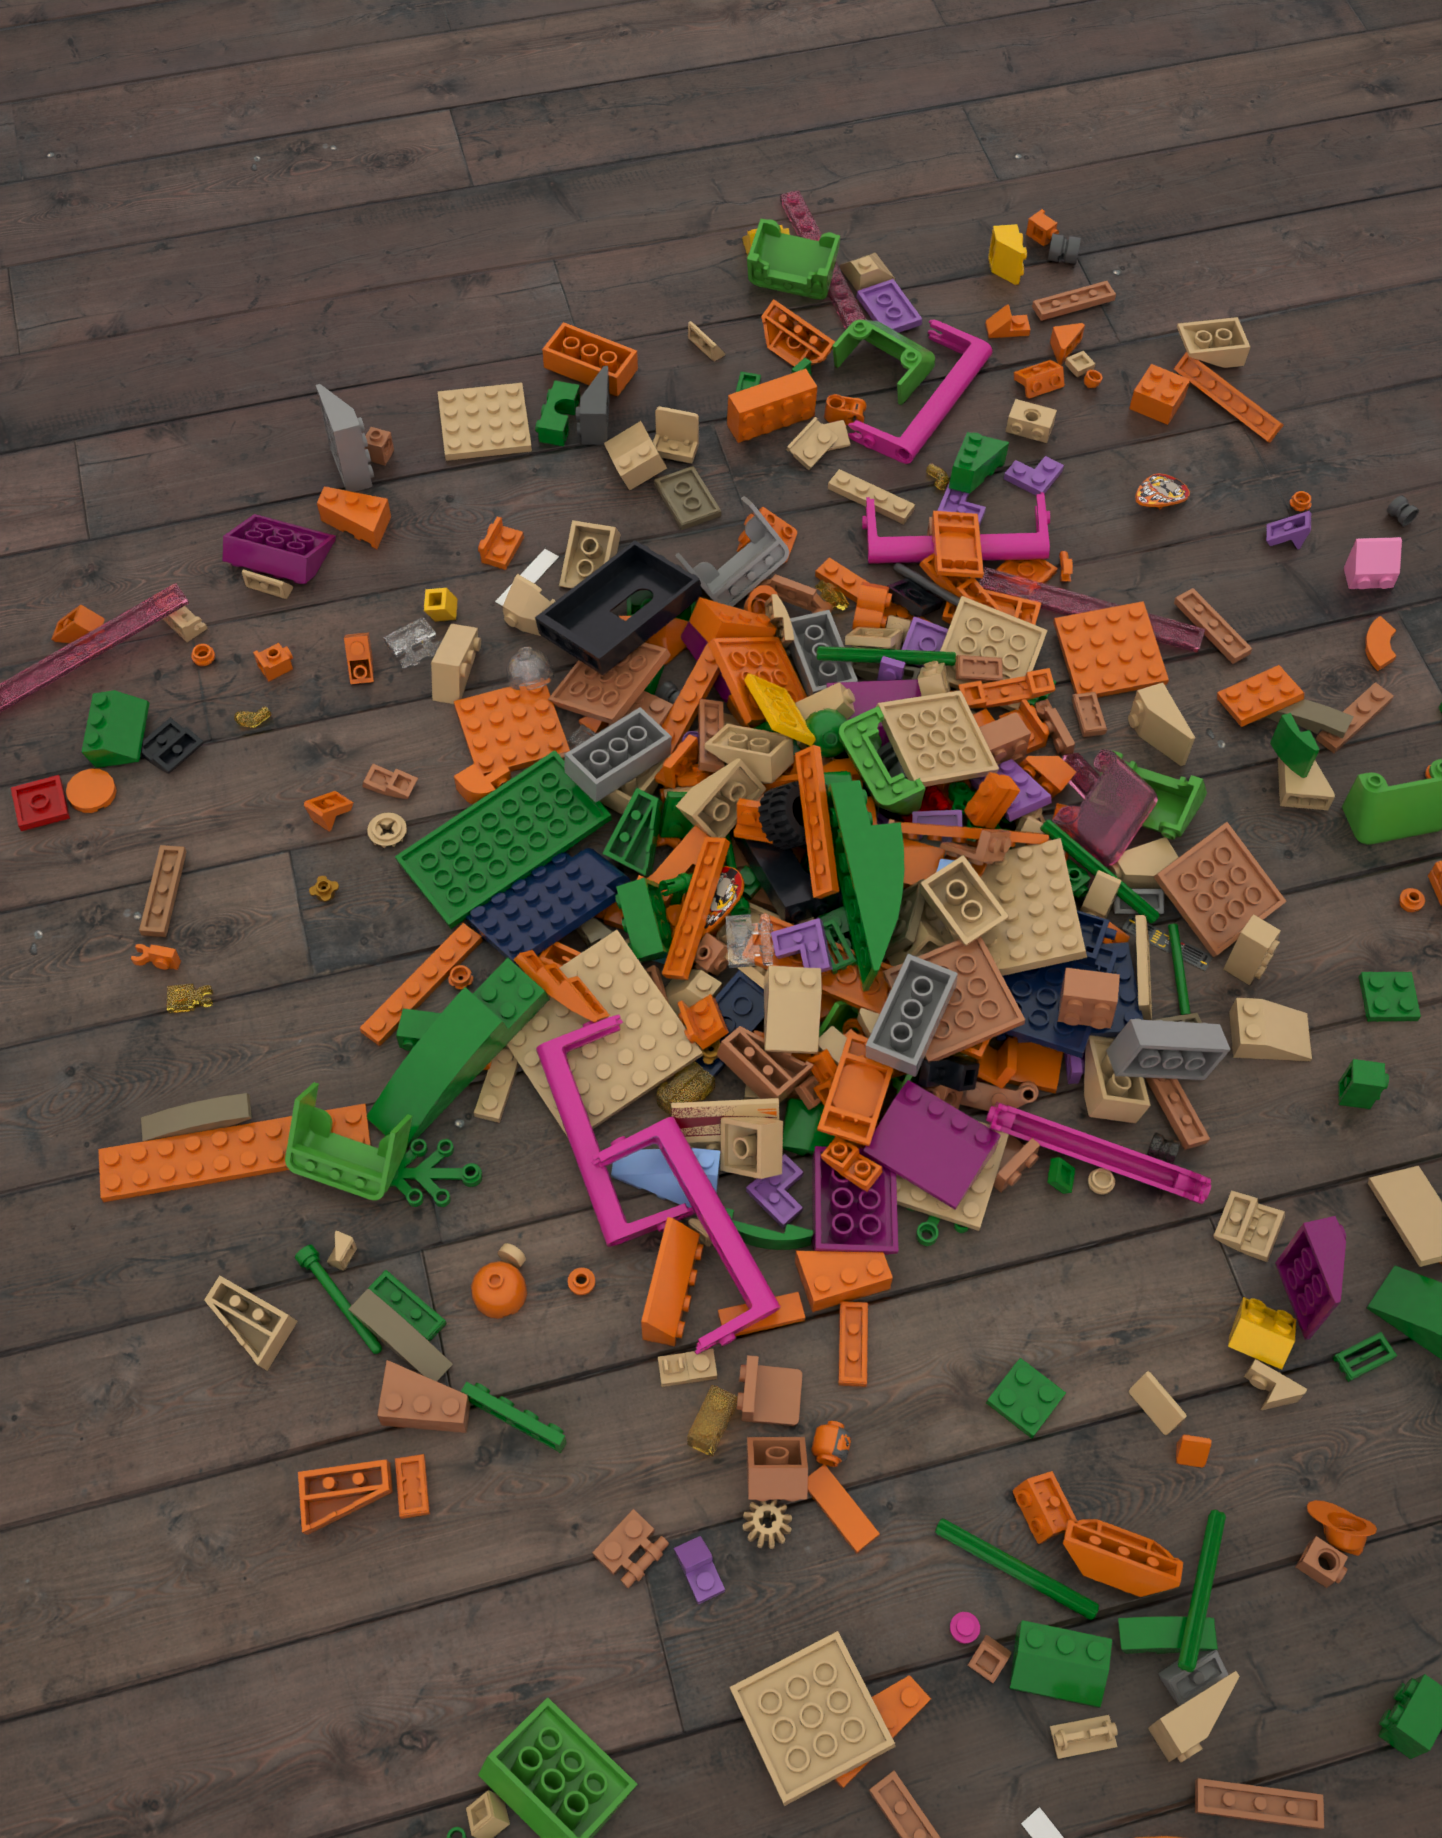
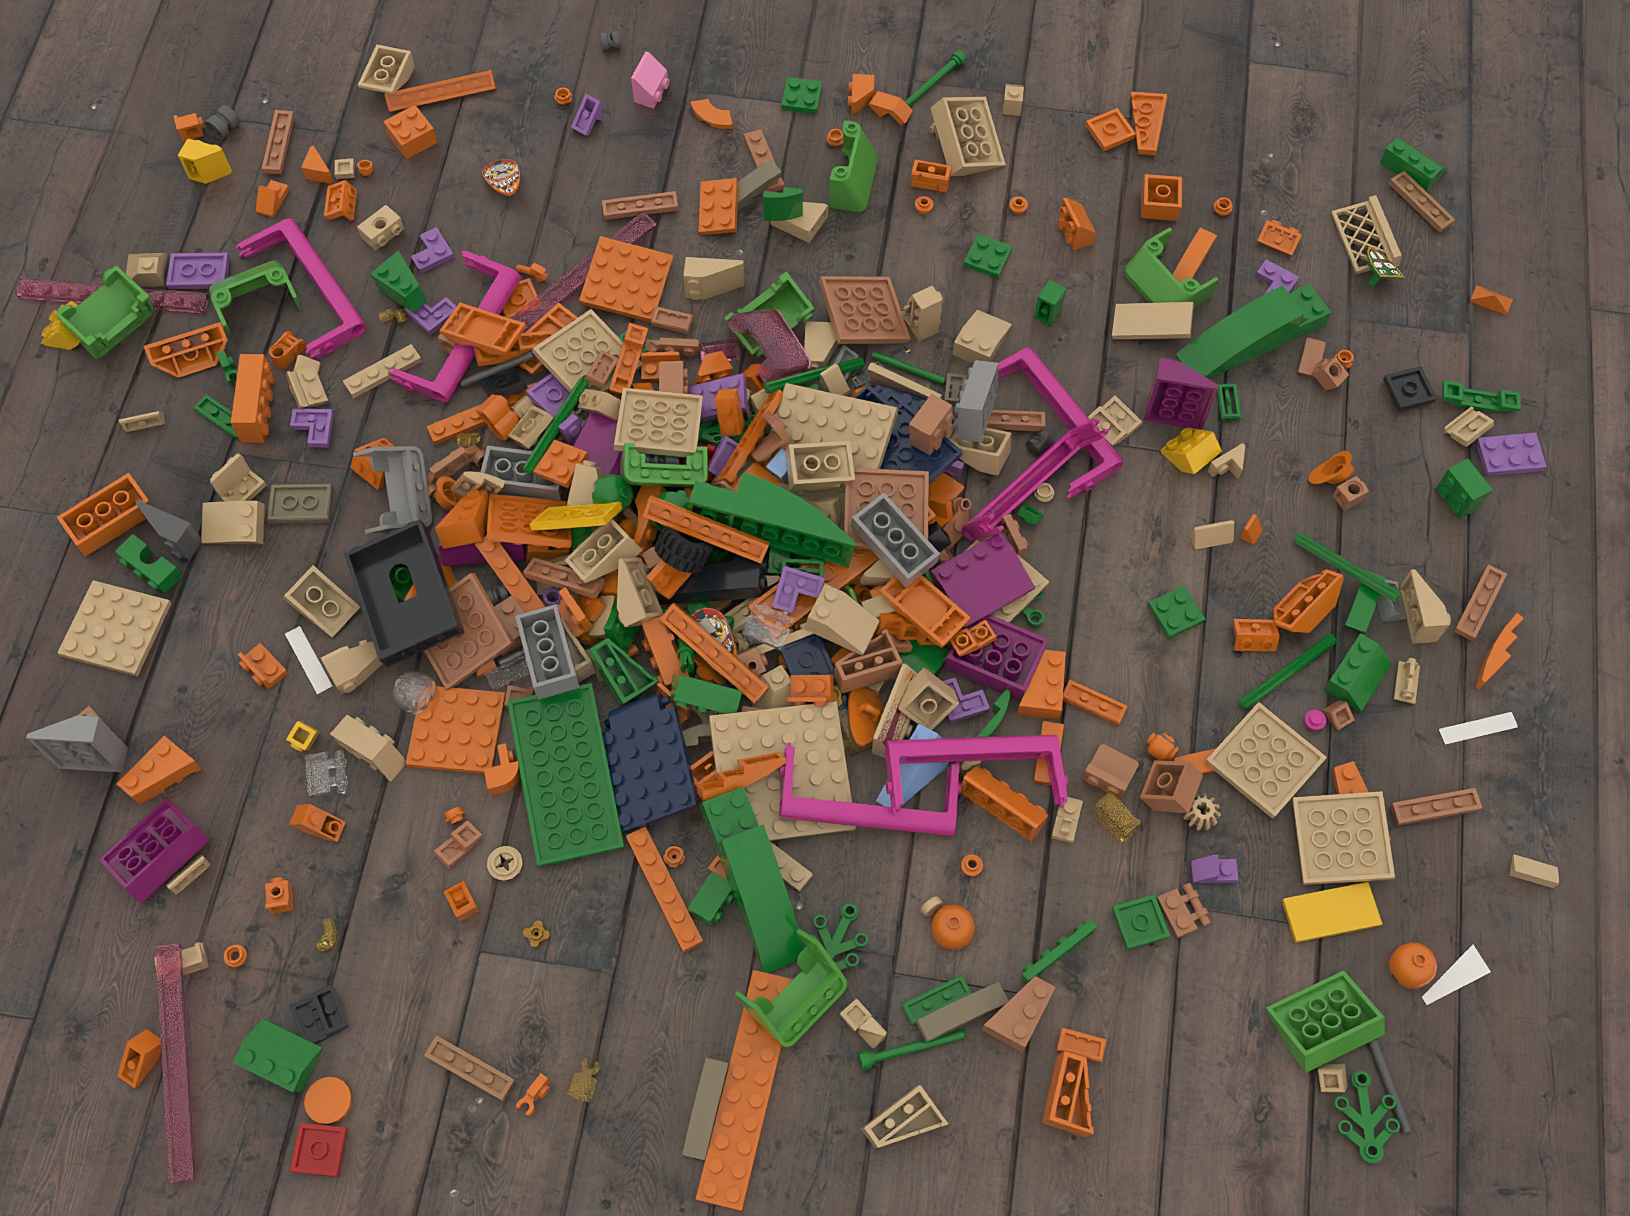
camera: 65 degrees left, 5 degrees up
none -> medium lavender plate [290,409,334,448]
none -> orange plate [444,806,465,825]
none -> orange plate [533,440,590,488]
none -> tan plate [840,999,872,1032]
none -> orange shield [848,687,884,746]
none -> dark pink piece [996,347,1124,499]
none -> green plate [1111,894,1170,951]
none -> tan plate [1205,702,1327,819]
none -> yellow tile [1282,882,1382,943]

